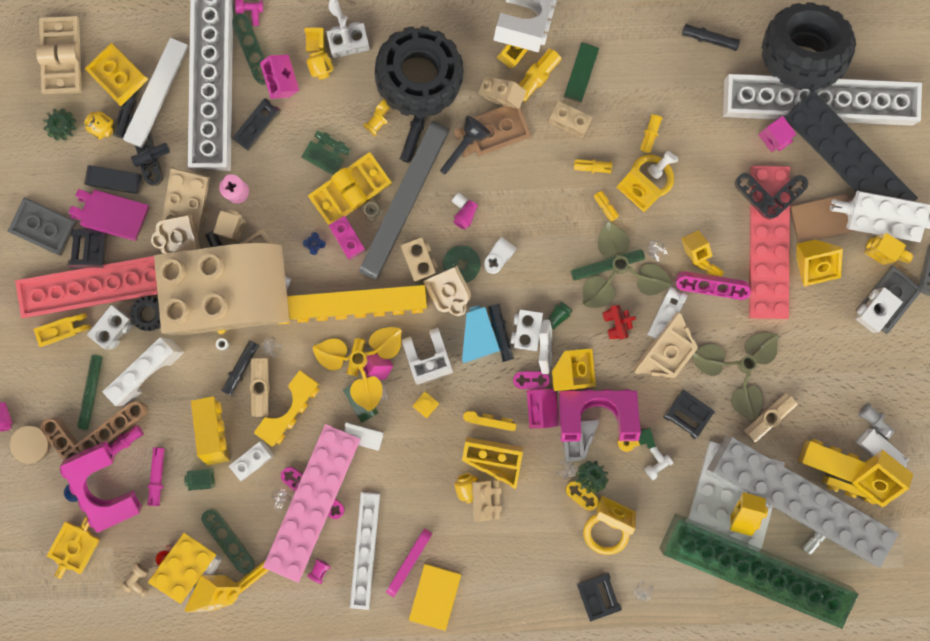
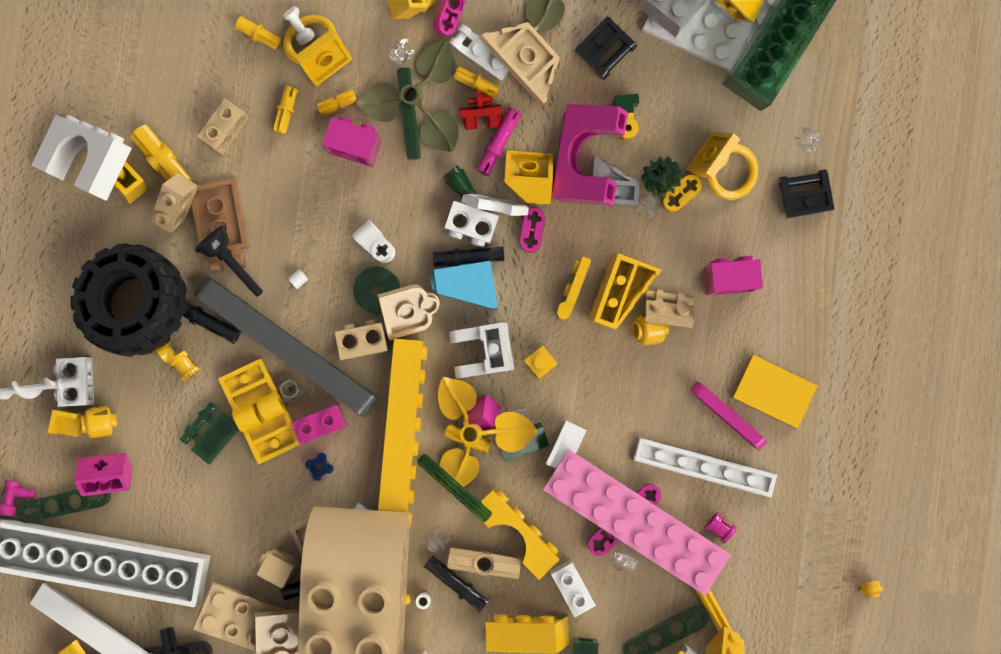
camera: 85 degrees left, 0 degrees up
bright pink piece [219,174,249,204] -> none
black plate [232,98,281,151] -> none
dark pink cone [453,200,478,230] -> none
dark pink panel [527,388,559,429] -> none
dark green tile [564,42,599,103] -> none
white piece [644,447,674,481] -> none
none -> dark pink brick [322,116,382,167]
none -> clear green axle [417,454,492,522]
none -> yellow axle [454,66,500,100]
none -> dark pink pin [476,107,522,176]
none -> dark pink brick [704,256,763,296]

